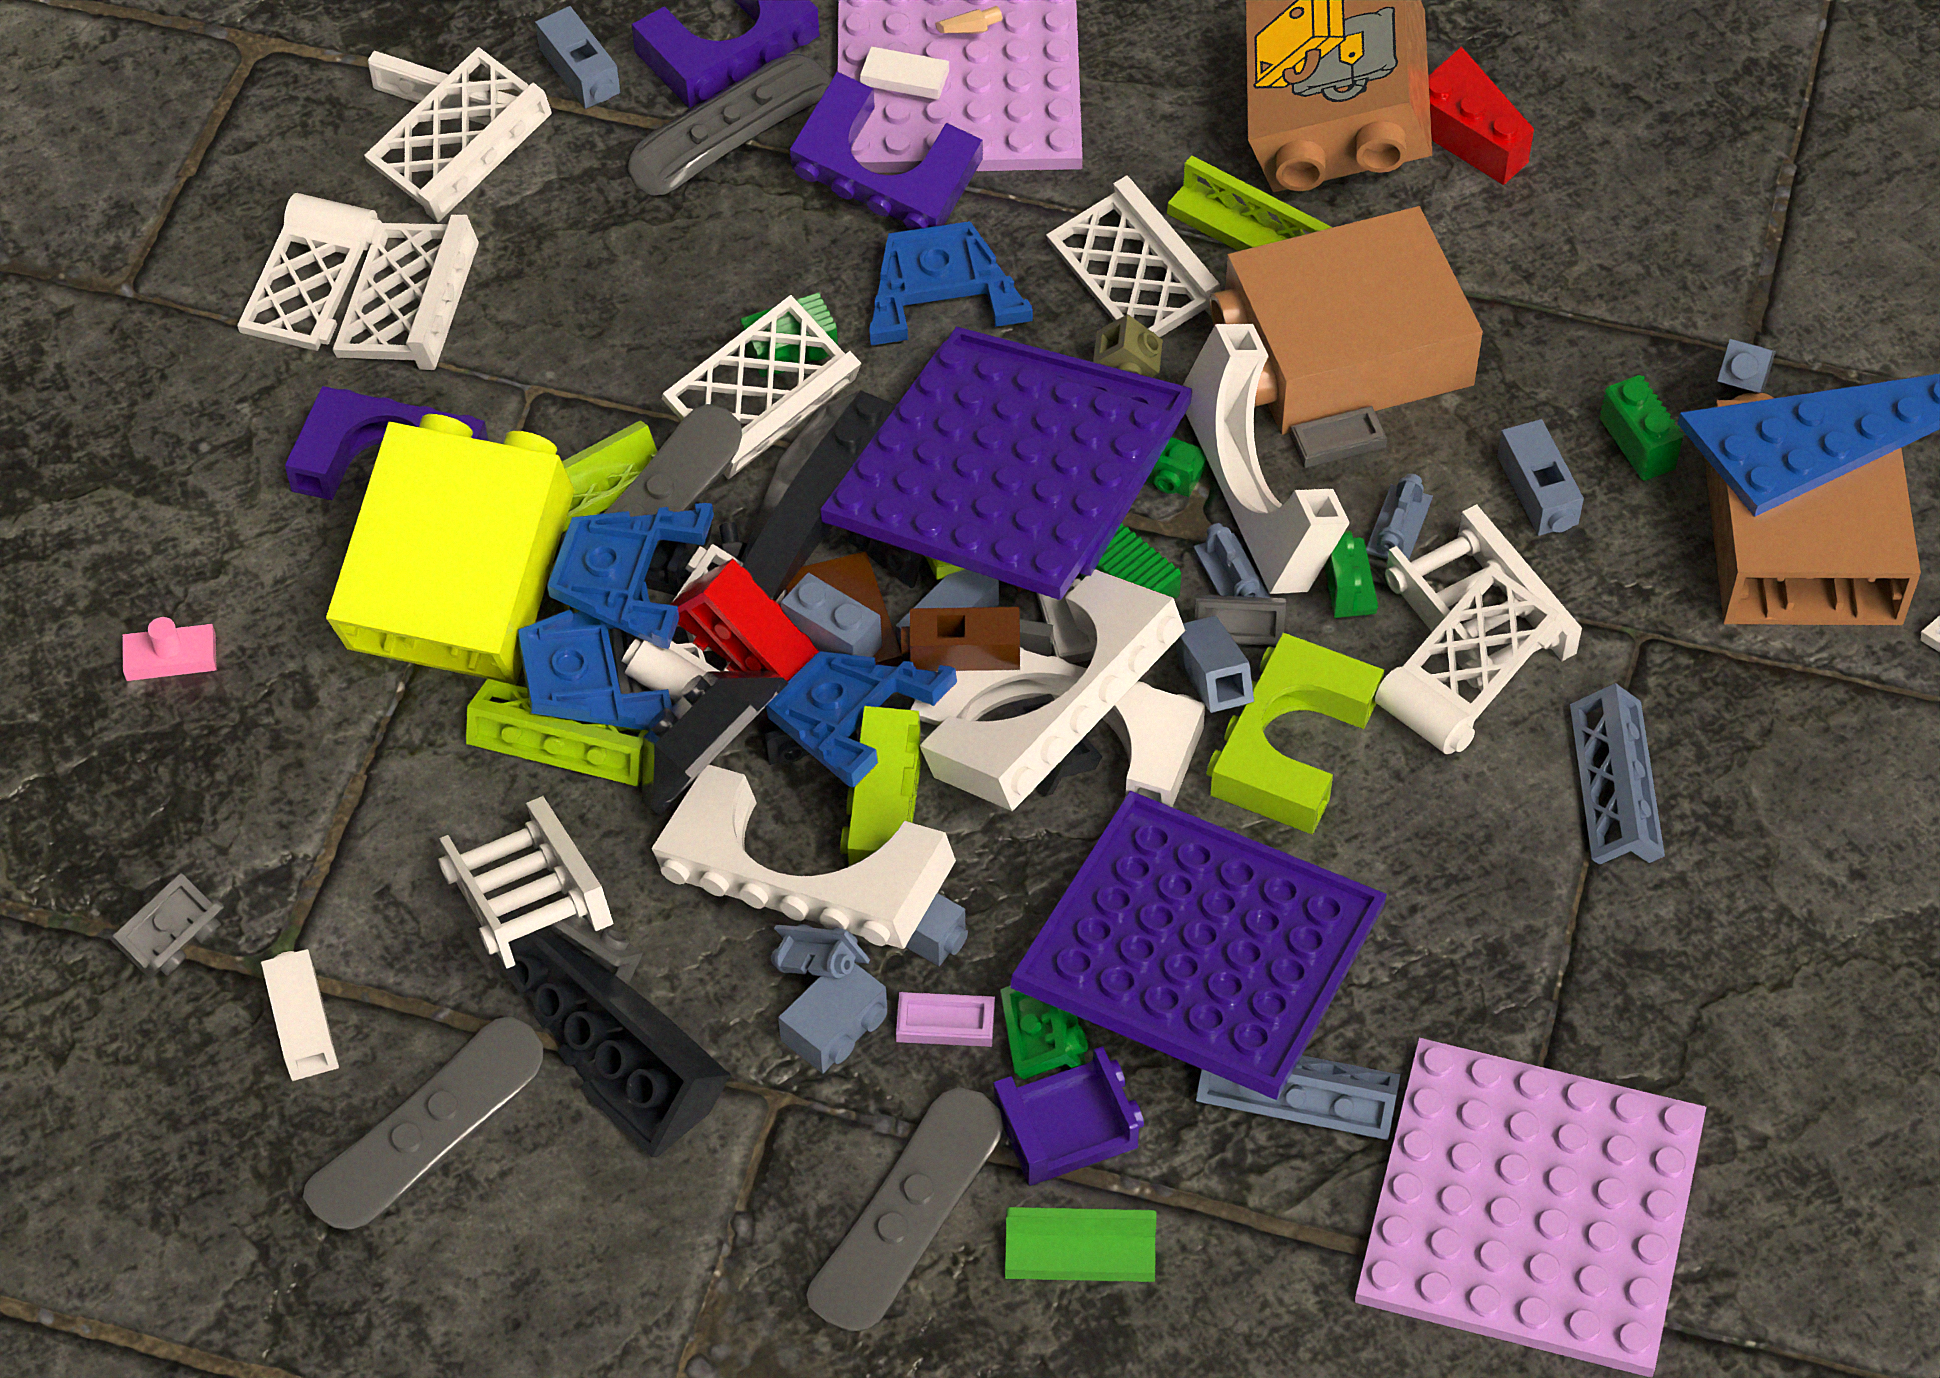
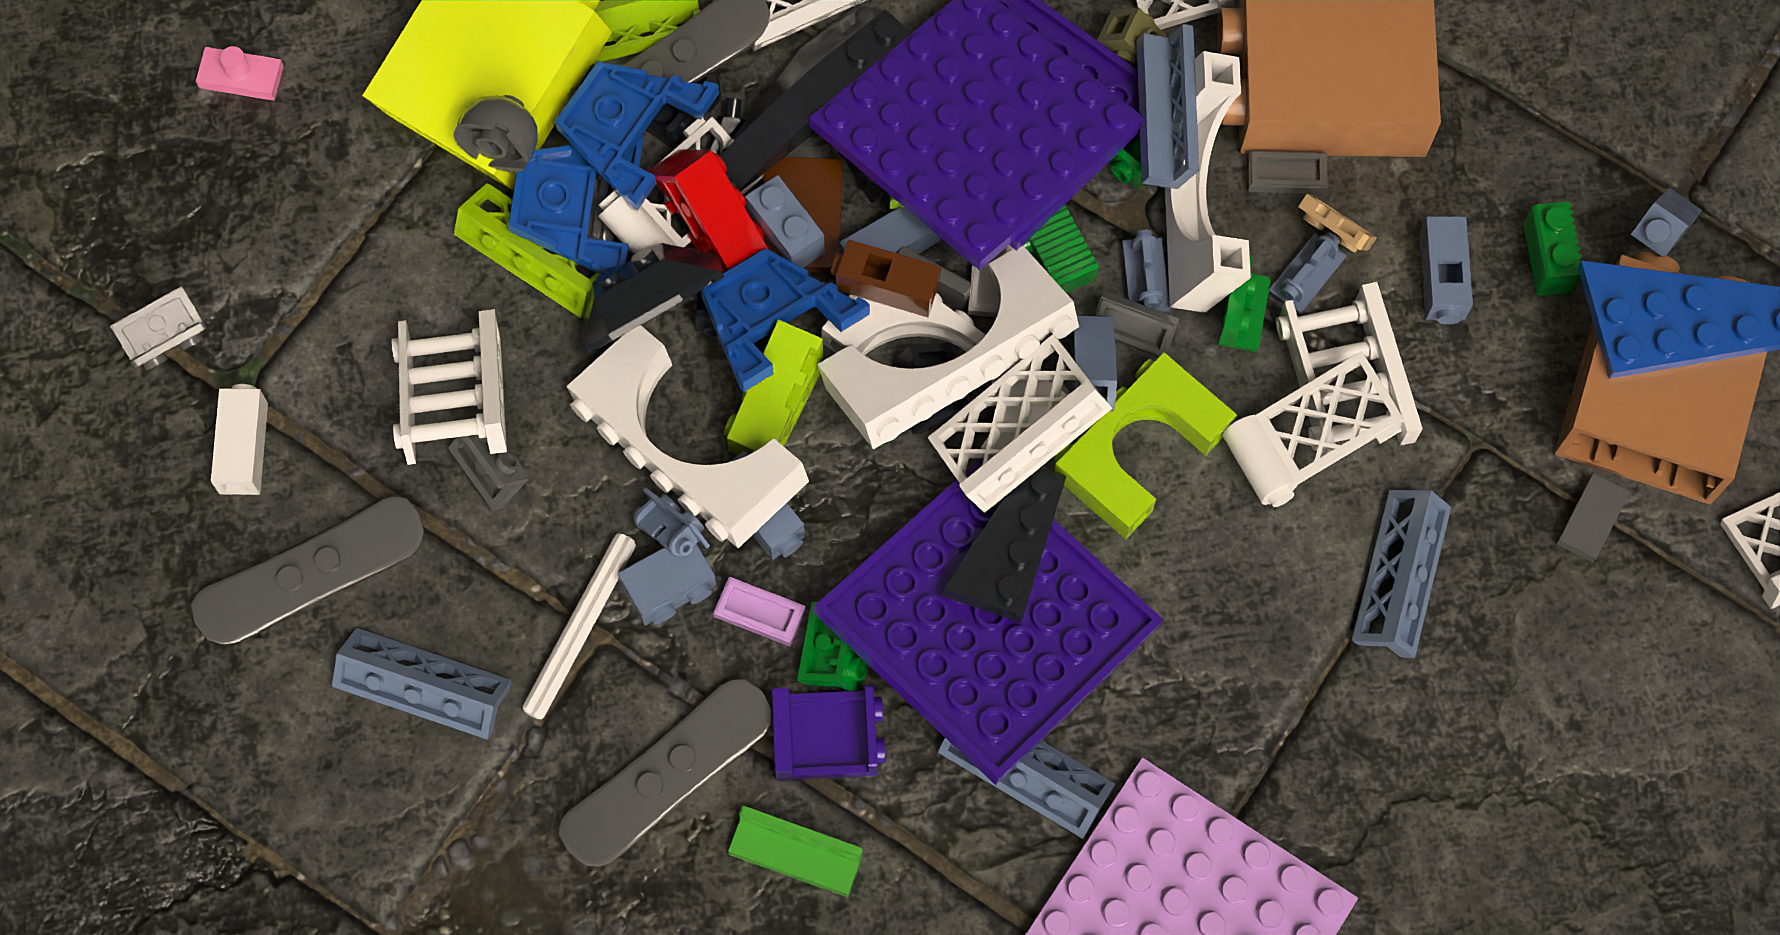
camera: 15 degrees right, 15 degrees up
black wedge [493,909,731,1158] -> none
none -> sand blue fence [332,628,511,740]
none -> dark grey cylinder [454,95,538,172]
none -> white axle [523,533,636,719]
none -> white fence [928,334,1112,513]
none -> black wing [941,468,1066,623]
none -> sand blue fence [1137,24,1199,189]
none -> tan wing [1298,194,1377,253]
none -> dark grey tile [1556,473,1630,563]

